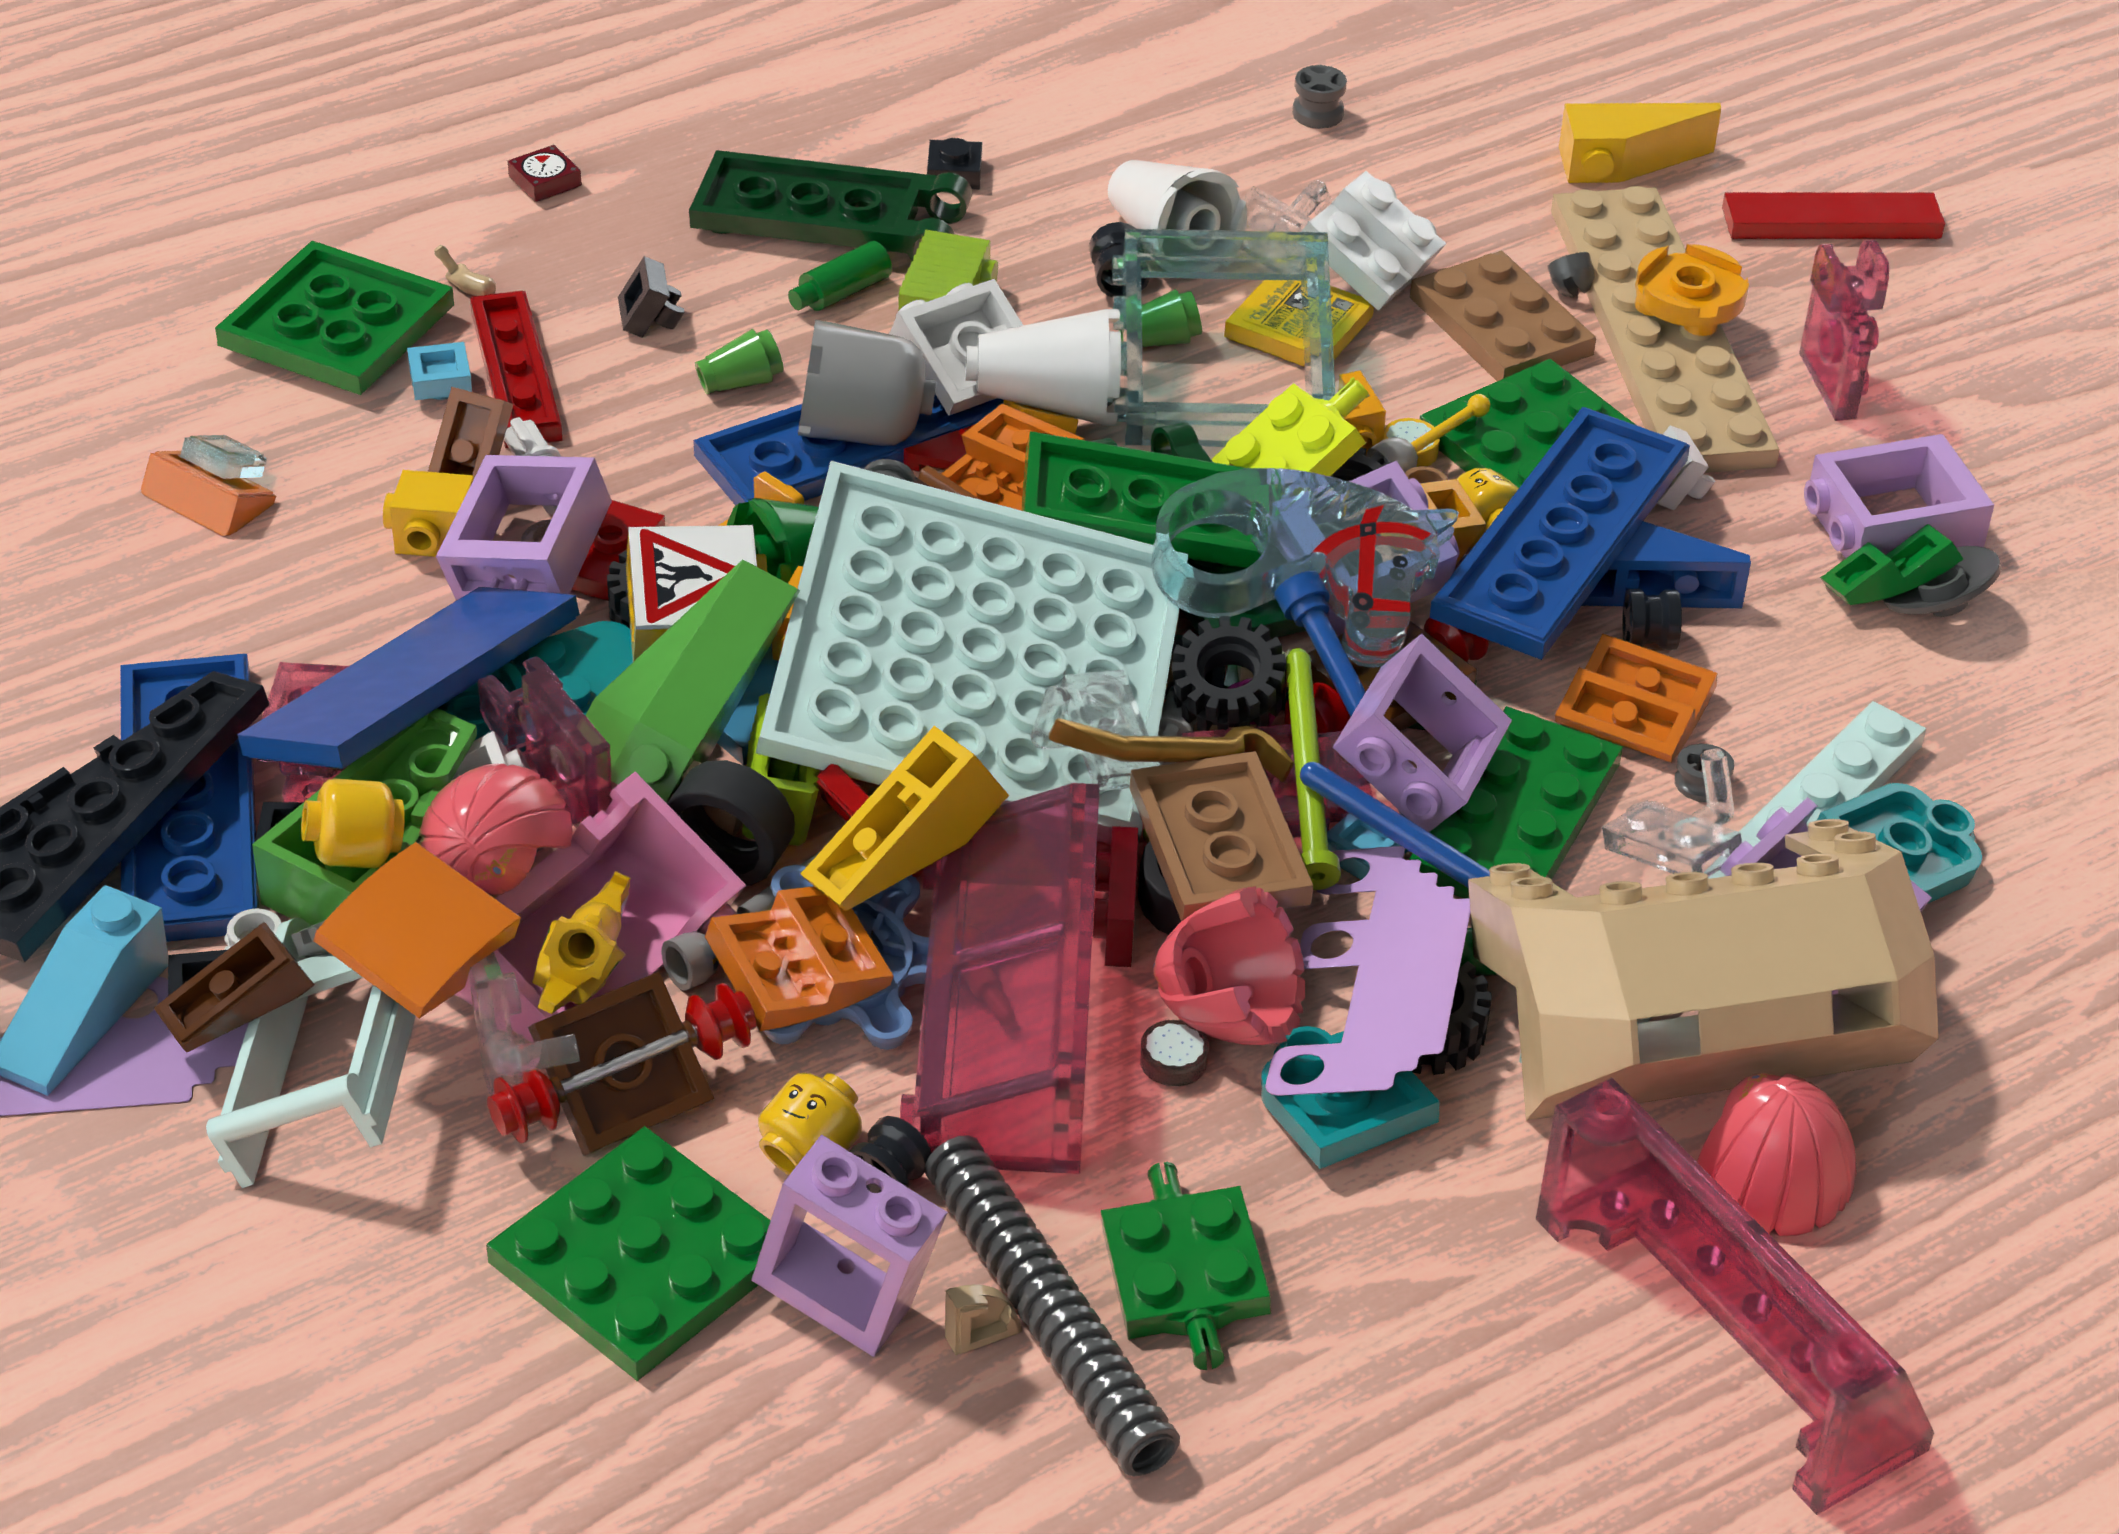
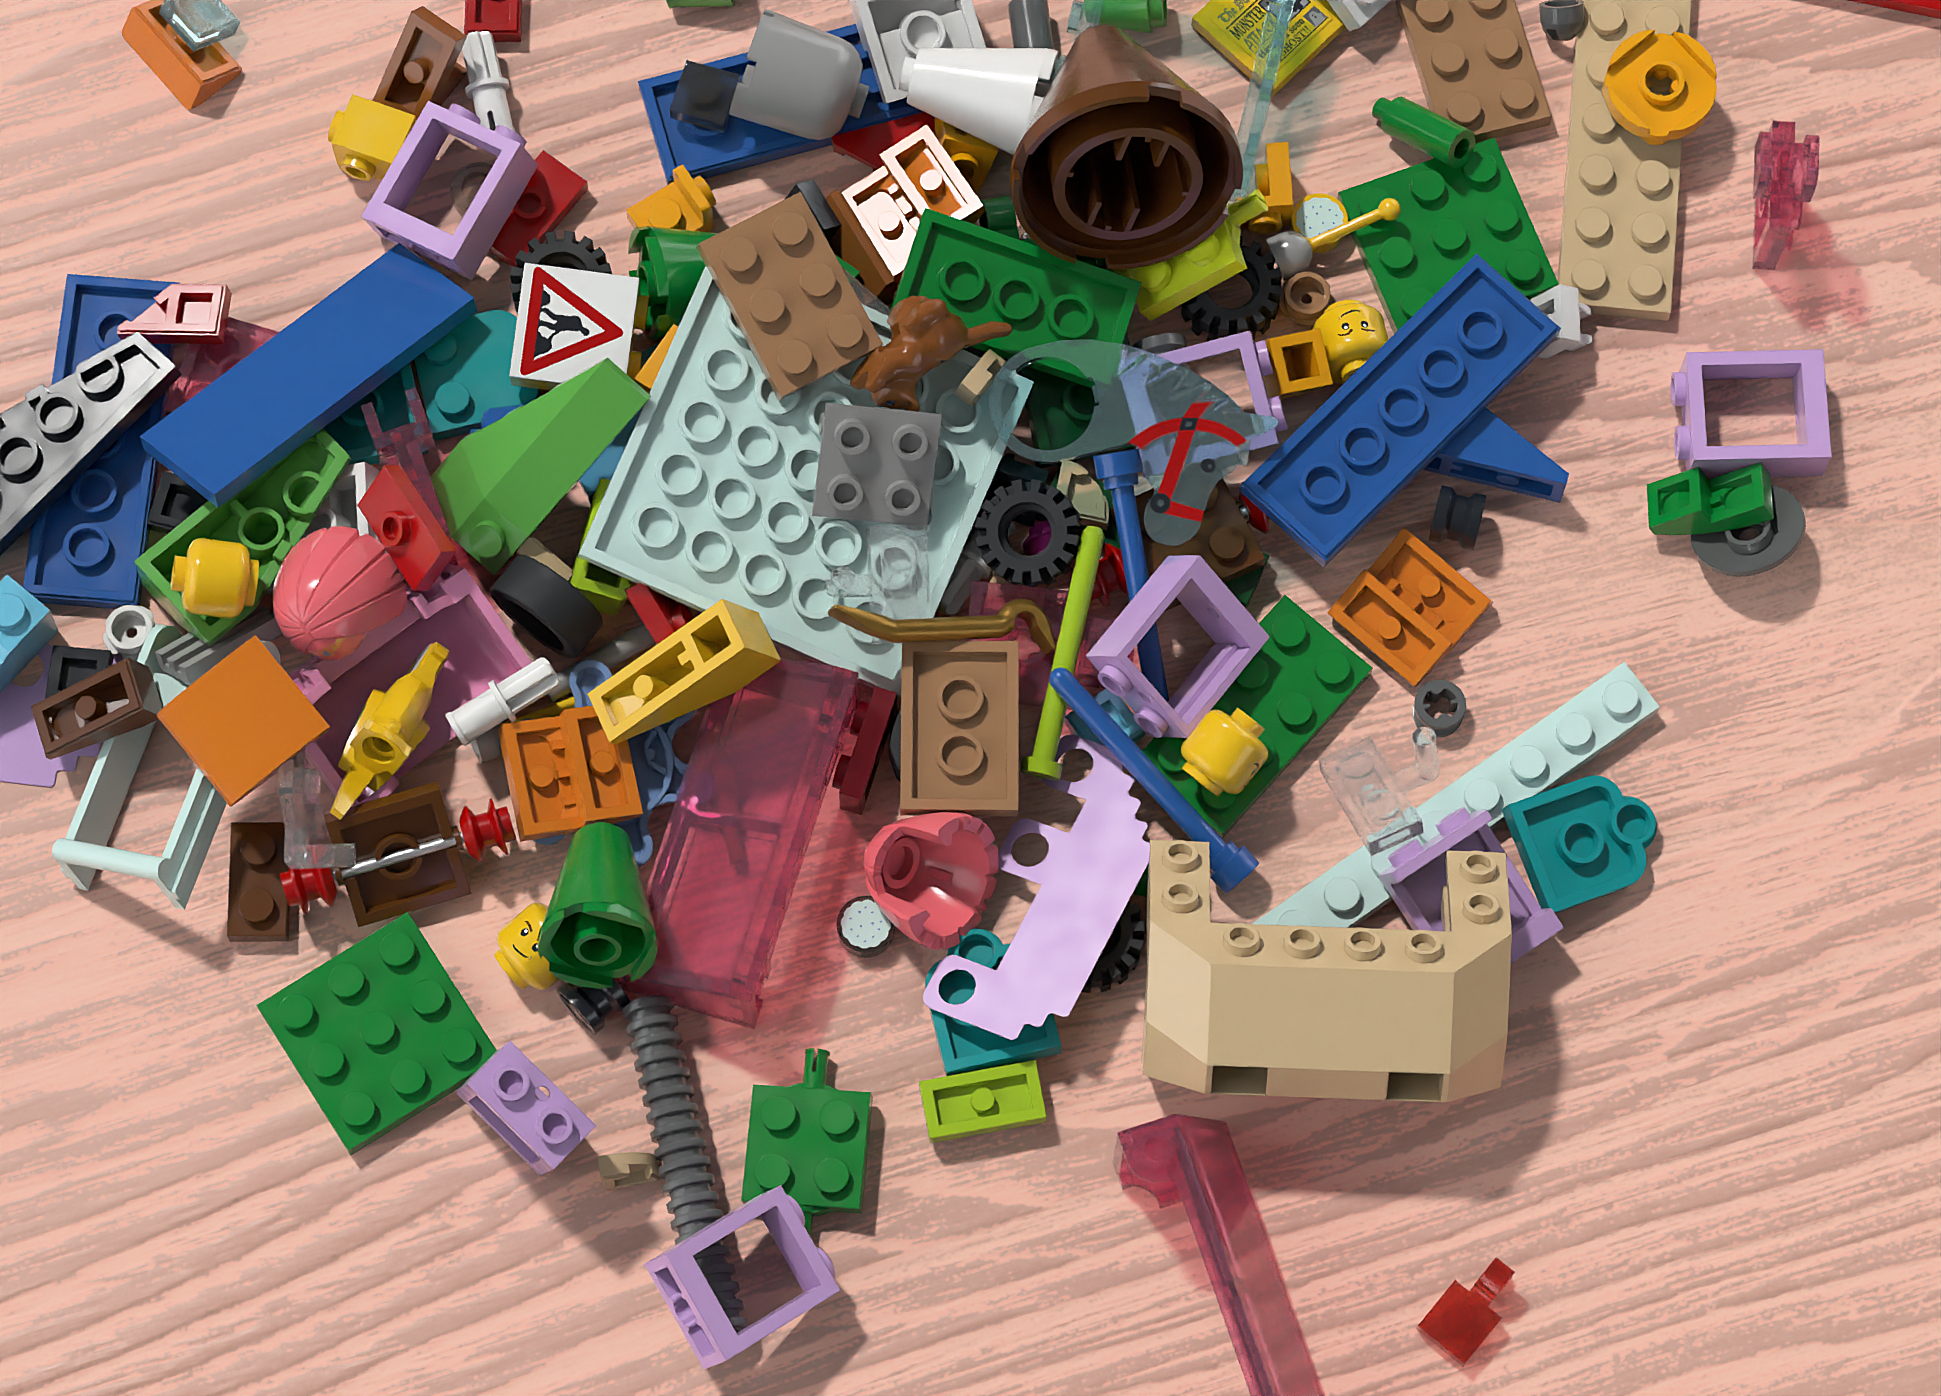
camera: 15 degrees right, 30 degrees up
coral hair [1695,1073,1857,1236] -> none
none -> tile [117,284,232,344]
none -> reddish brown plate [227,822,292,942]
none -> red plate [357,465,457,591]
none -> white axle [445,658,560,746]
none -> green cone [538,822,658,989]
none -> lavender window [644,1185,840,1369]
none -> clear smoke plate [669,60,741,133]
none -> medium nougat plate [697,192,883,401]
none -> light grey hinge [812,403,942,527]
none -> dark orange animal [850,296,1013,412]
none -> lime plate [919,1060,1047,1143]
none -> tan tile [954,349,1006,406]
none -> reddish brown cone [1010,25,1243,270]
none -> yellow head [1181,708,1268,797]
none -> green cylinder [1372,96,1476,168]
none -> clear red plate [1416,1257,1515,1367]

